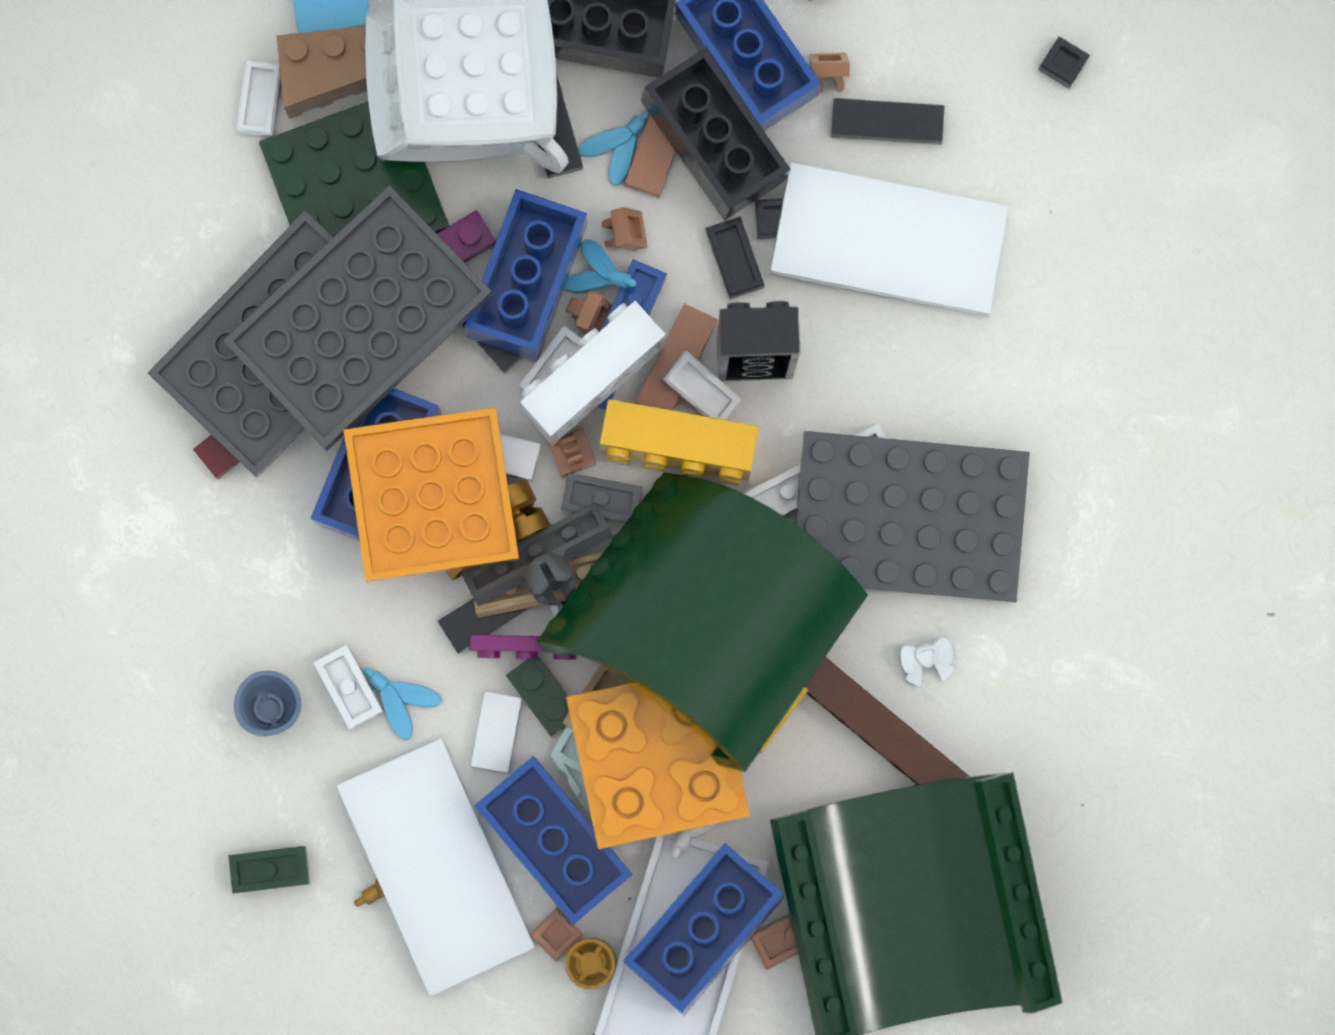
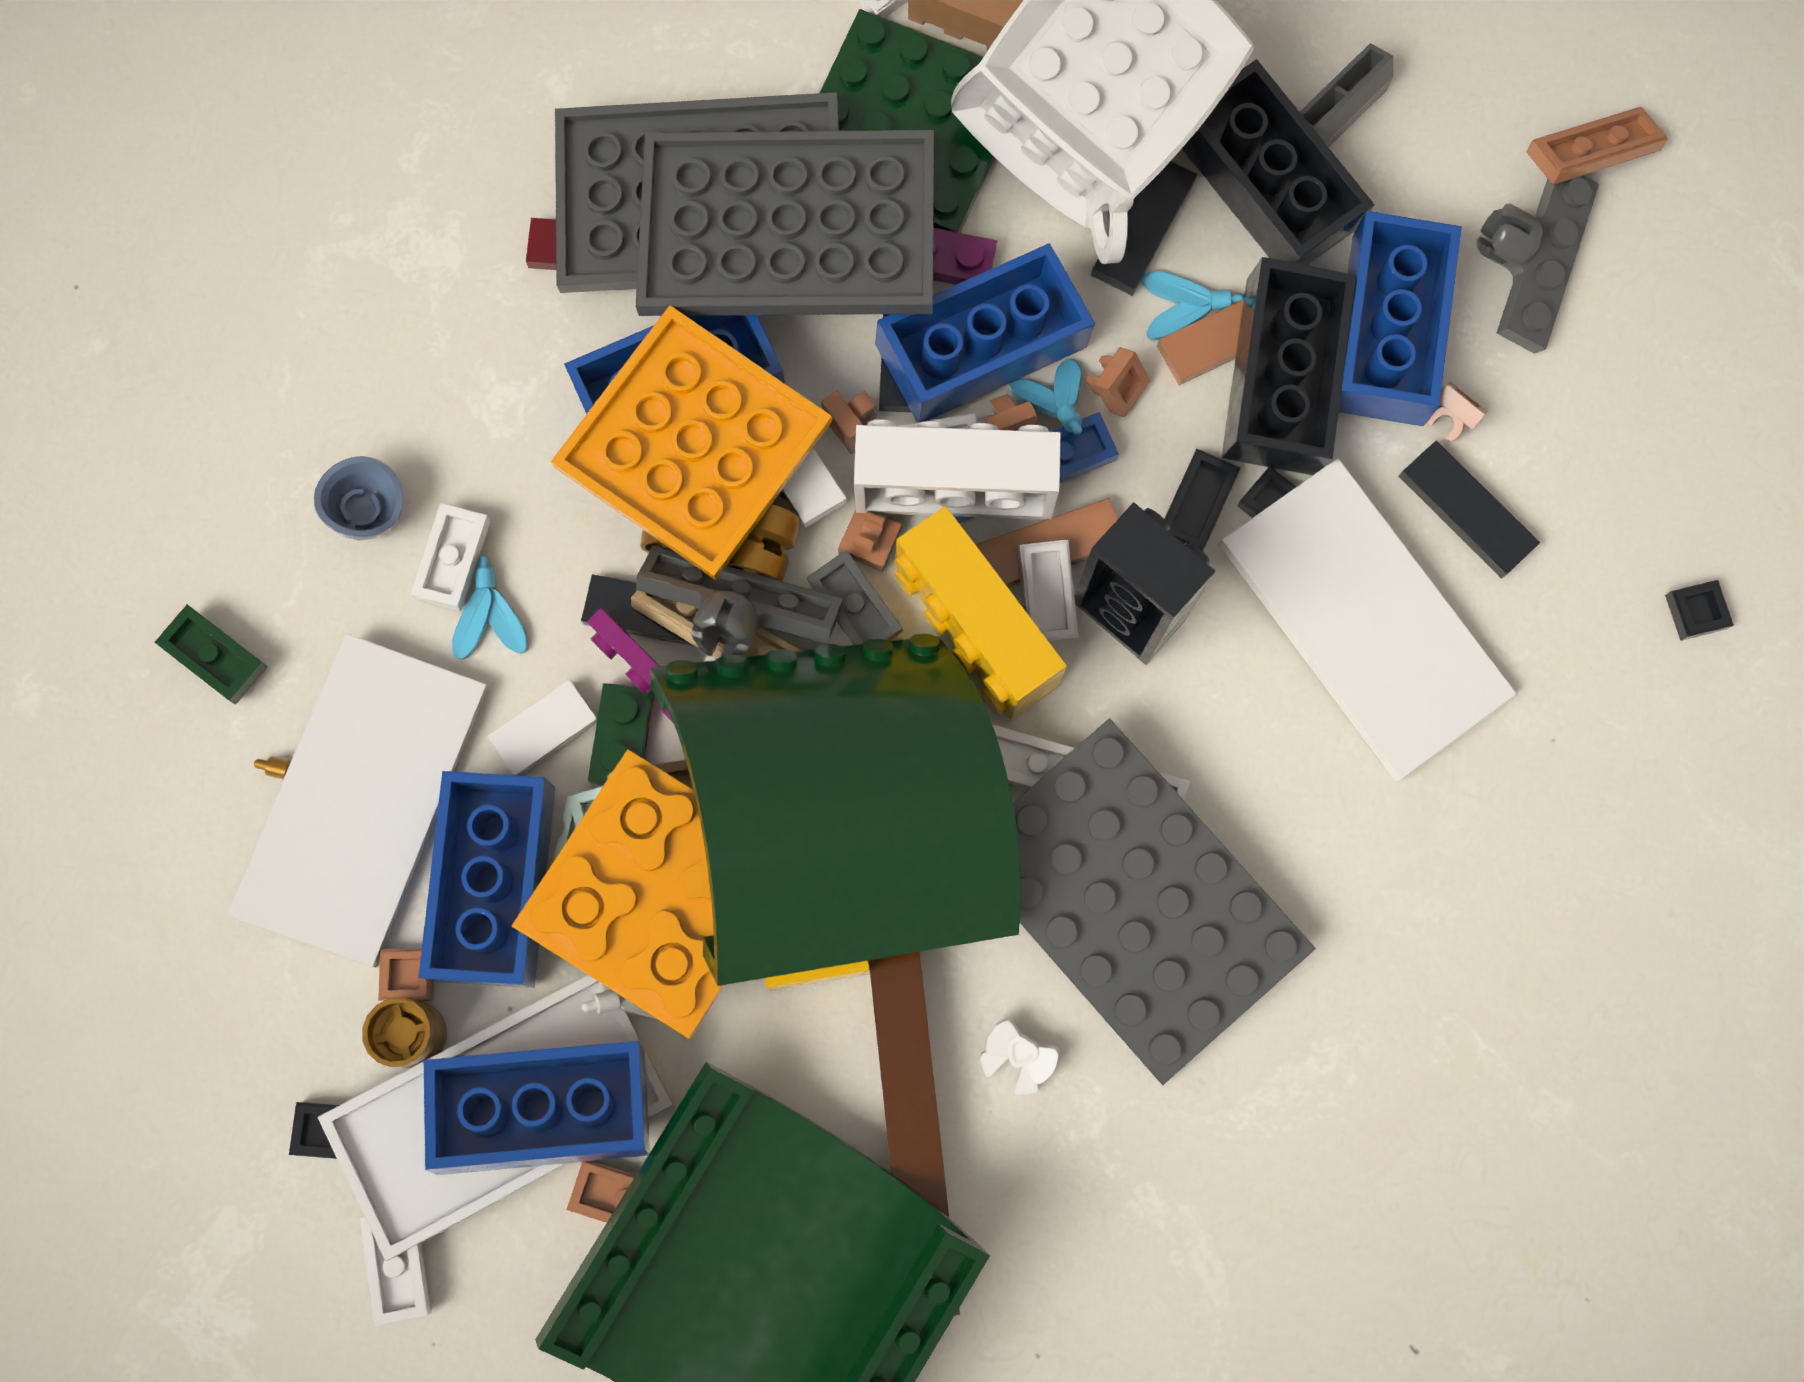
camera: 45 degrees right, 5 degrees down
none -> nougat tile [821,390,877,454]

